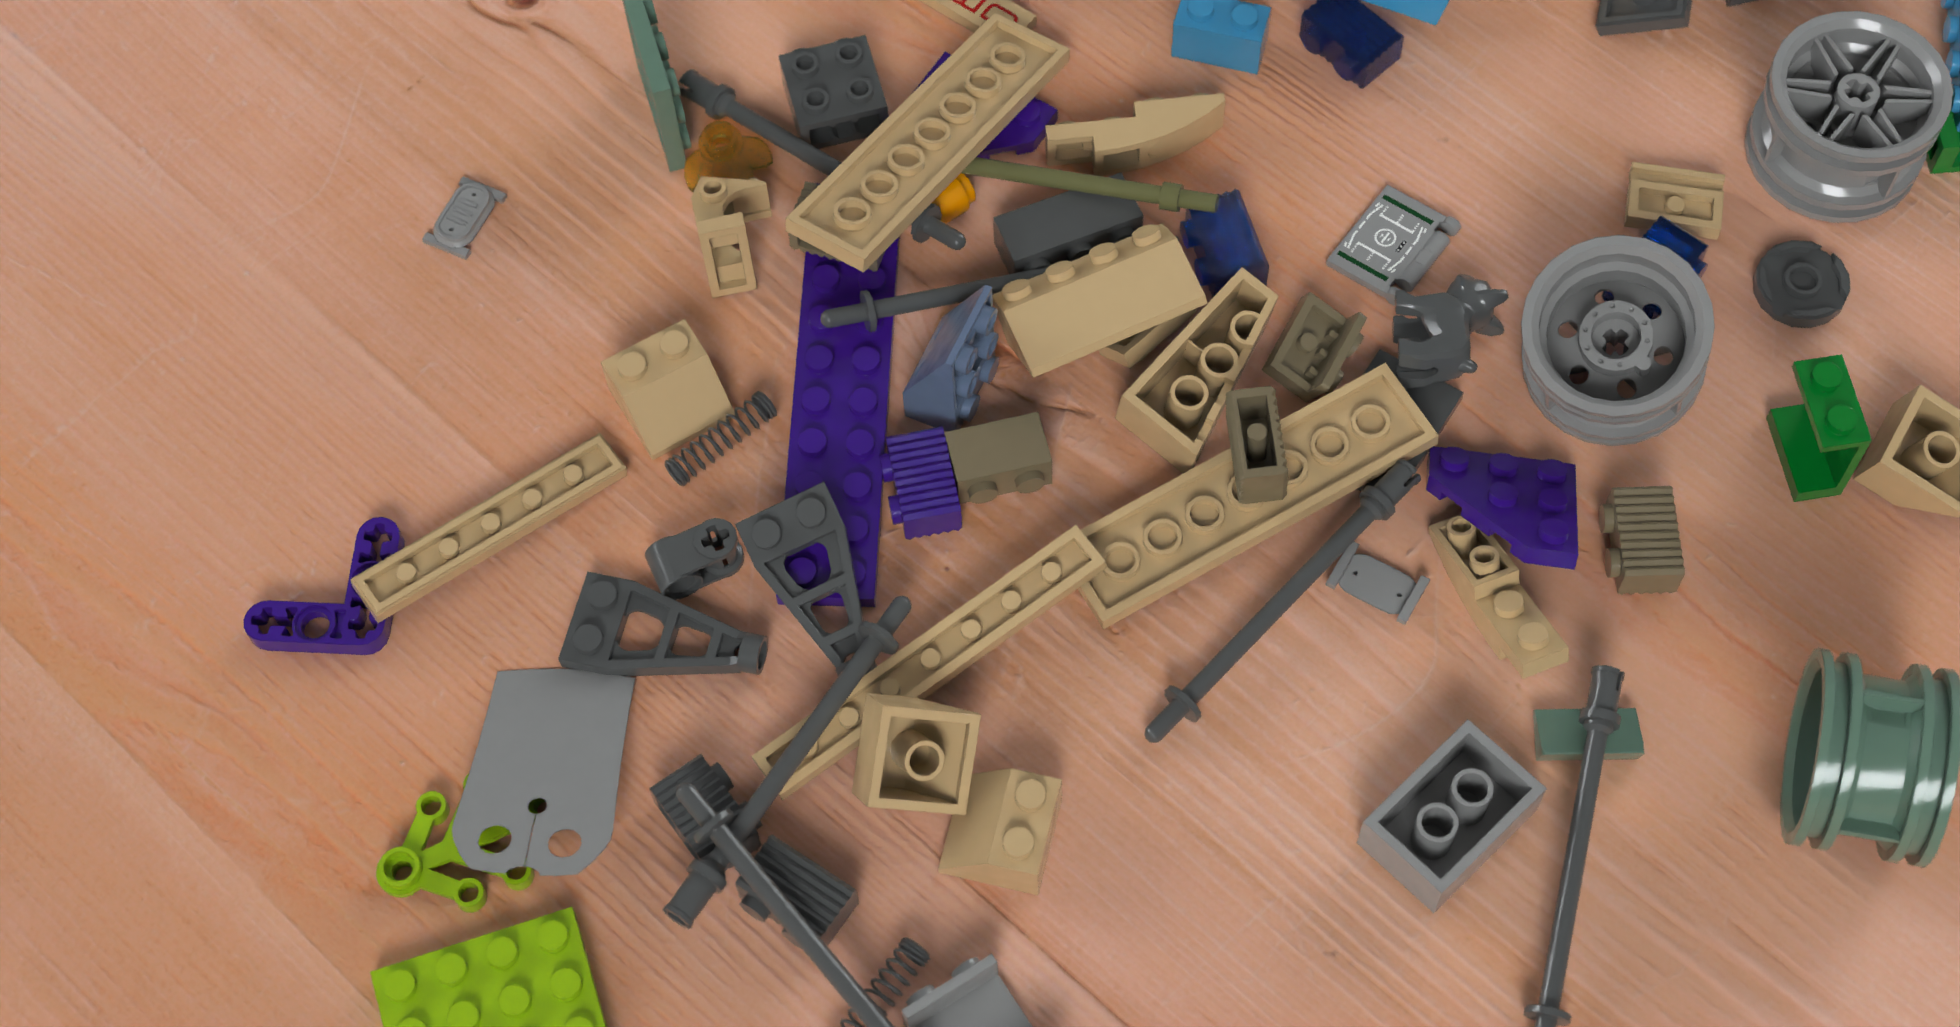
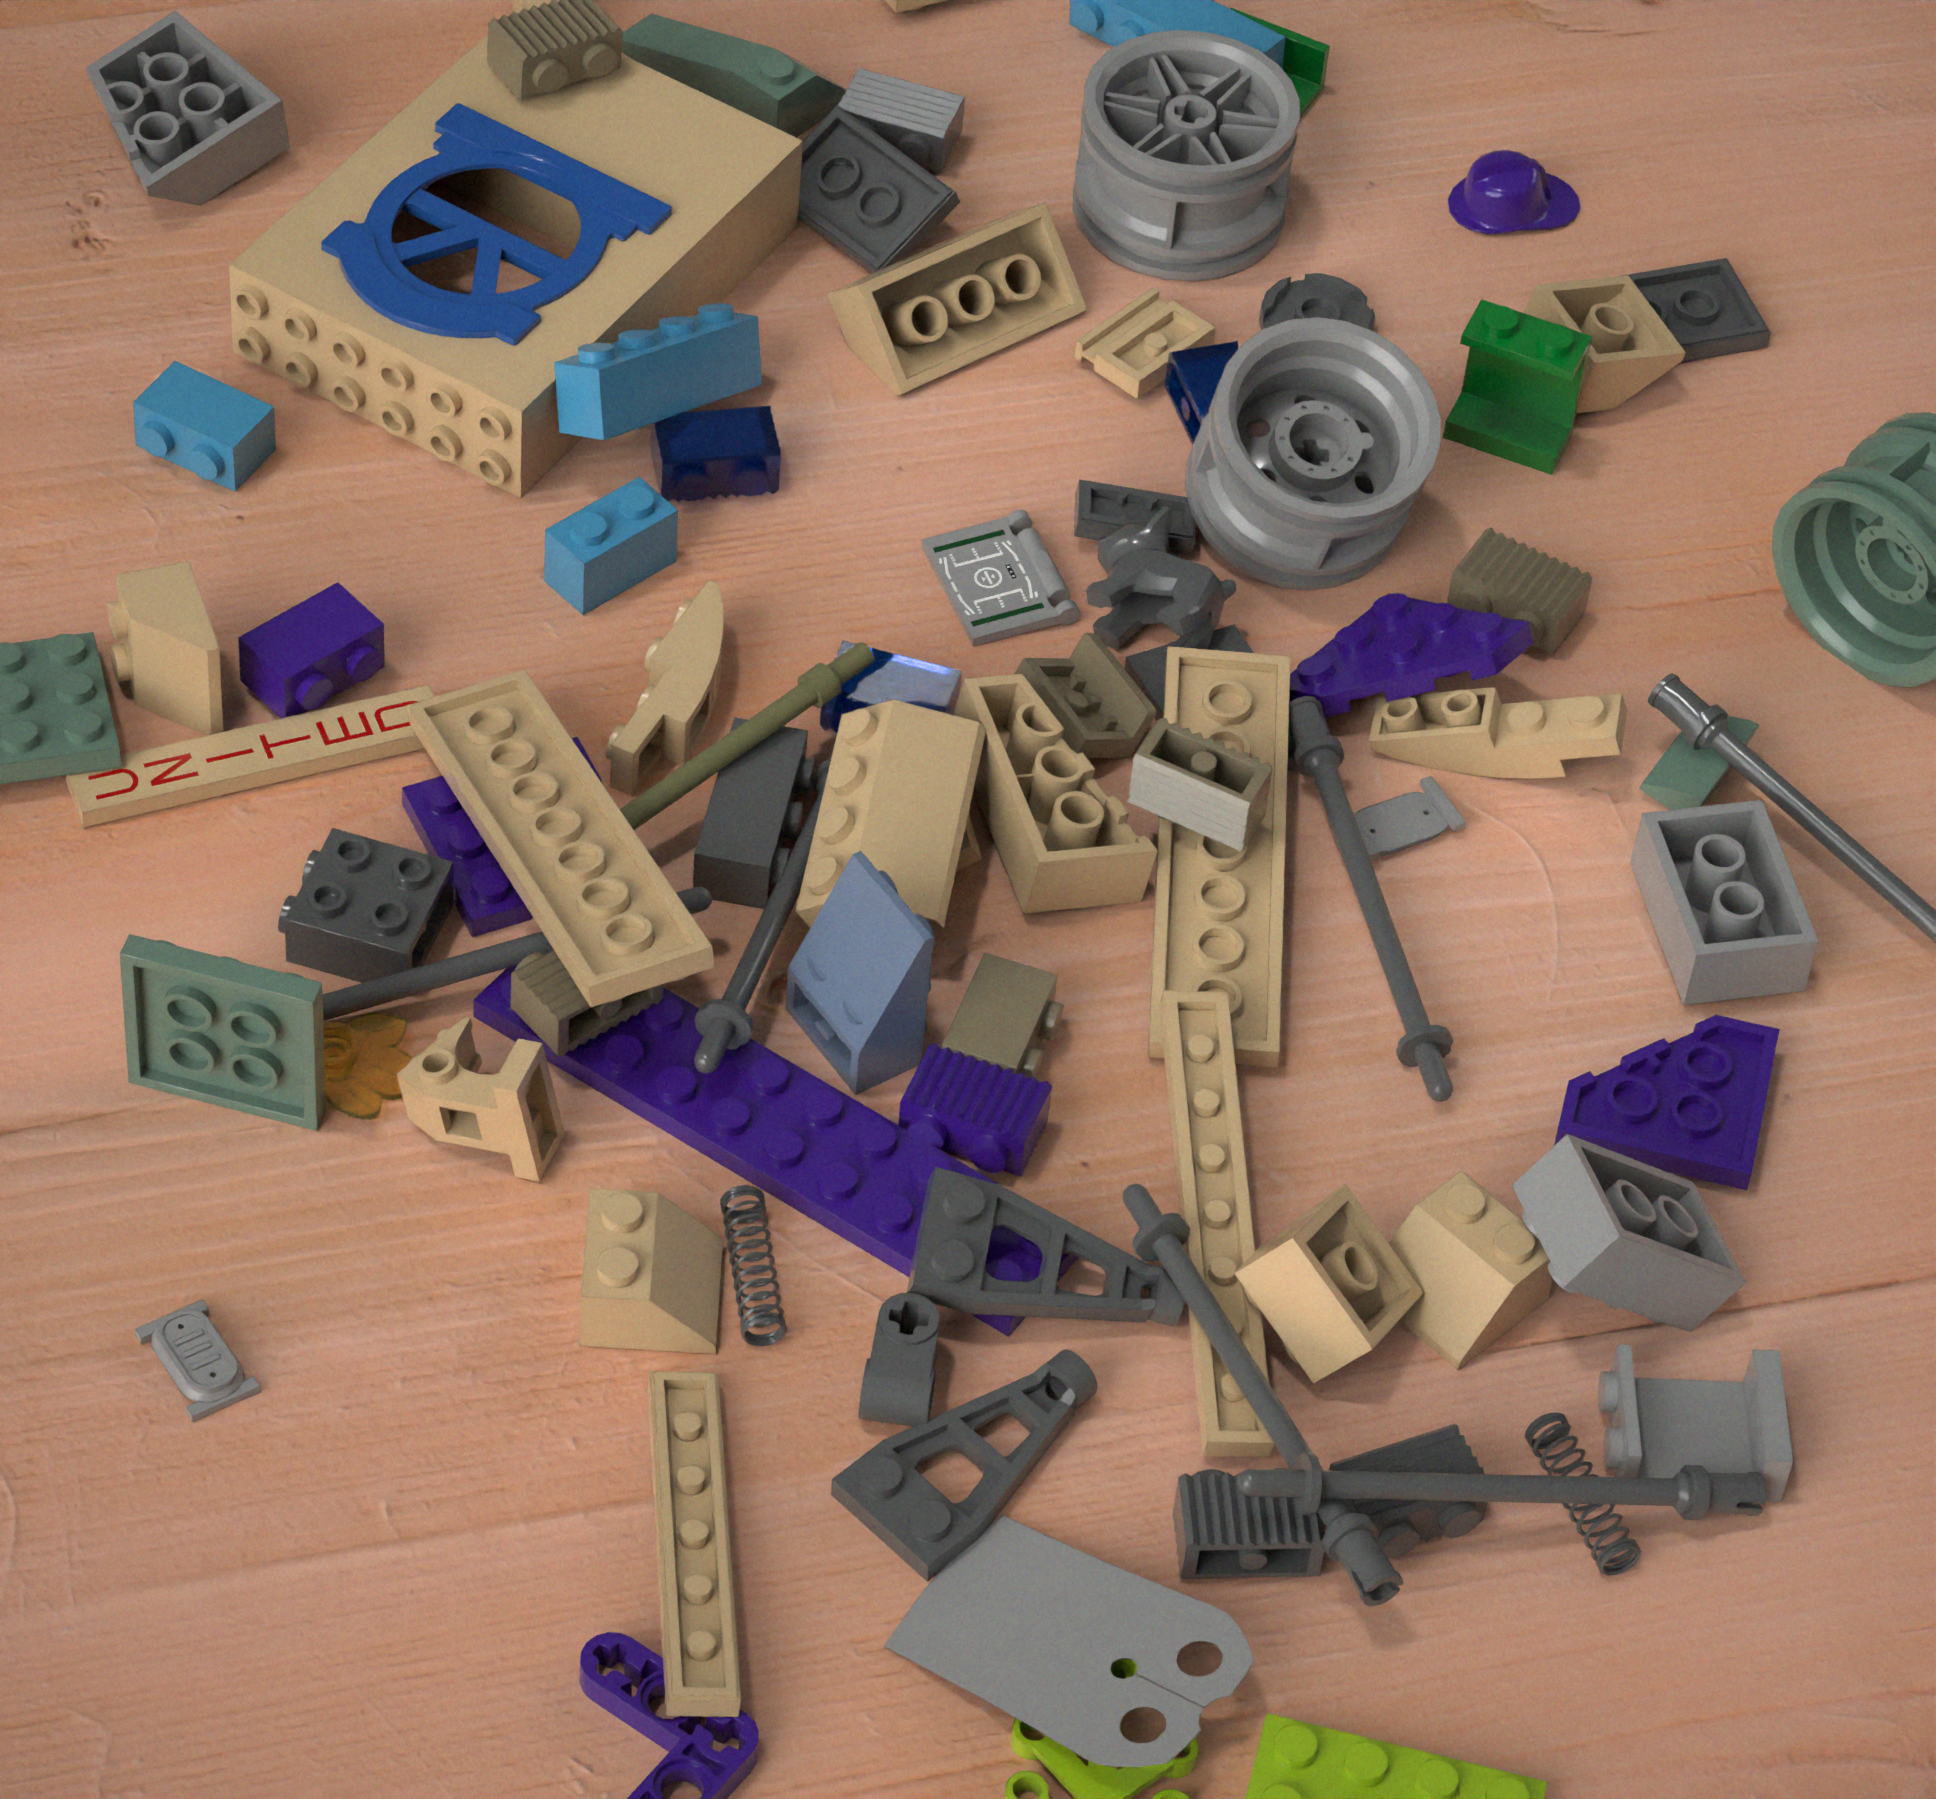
camera: 65 degrees left, 15 degrees down
none -> tan slope [827,203,1088,396]
none -> dark grey plate [1074,479,1196,556]
none -> light grey brick [1512,1134,1747,1332]
none -> dark purple plate [1554,1015,1780,1190]

